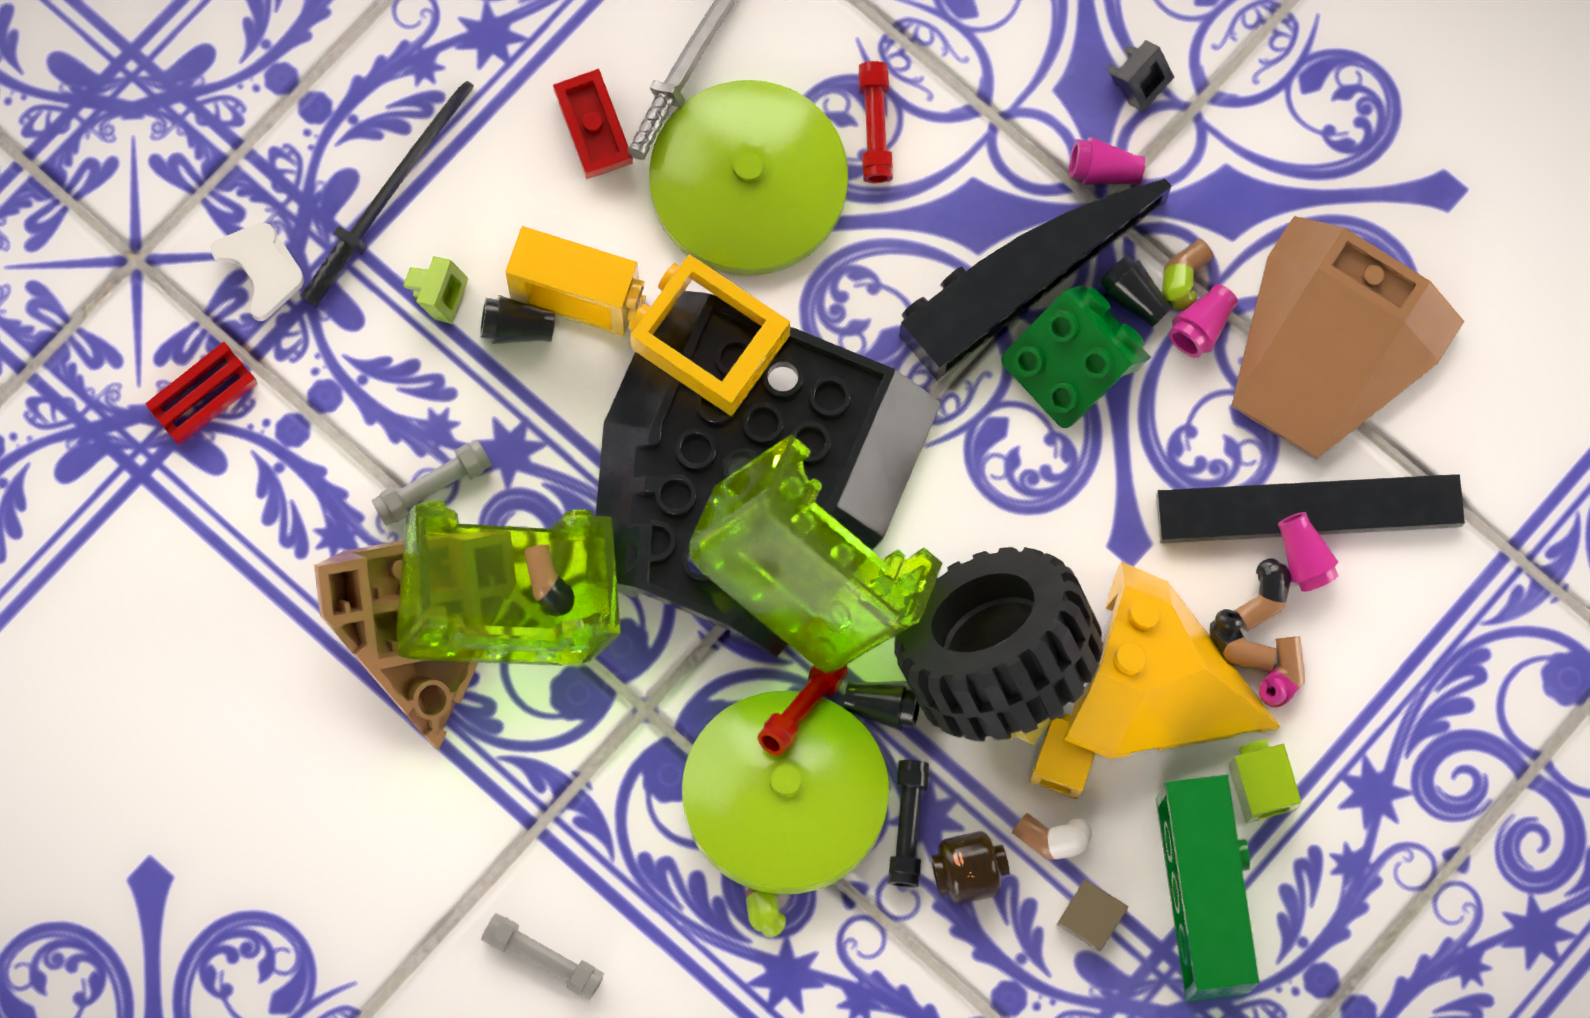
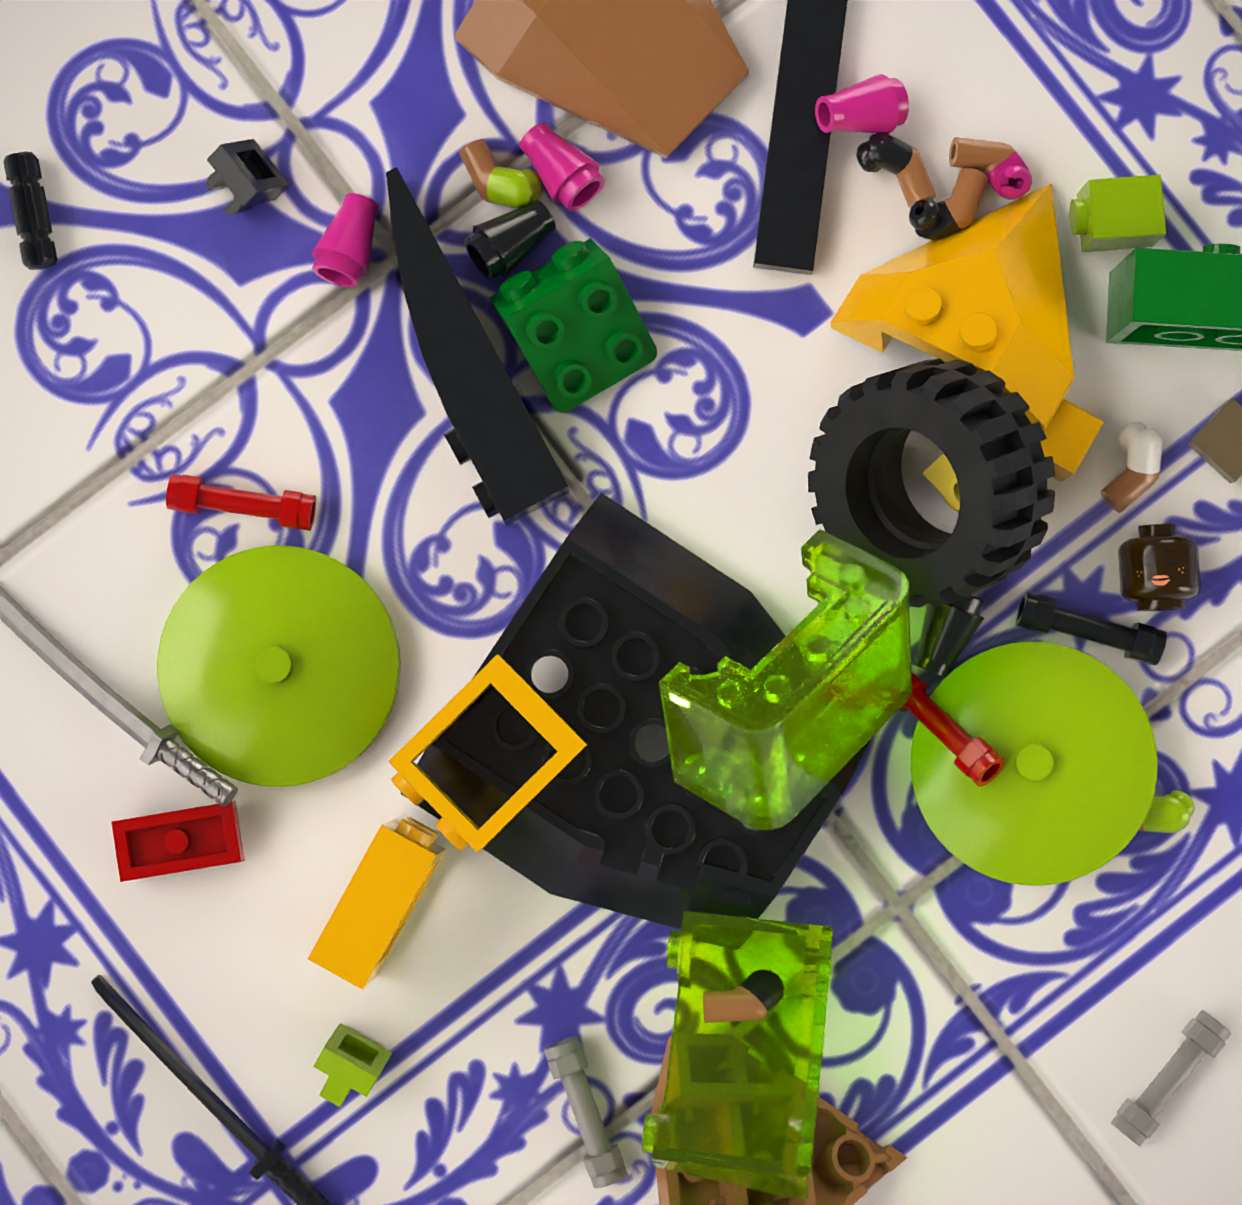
camera: 80 degrees left, 10 degrees up
black cone [480,295,555,344] -> none

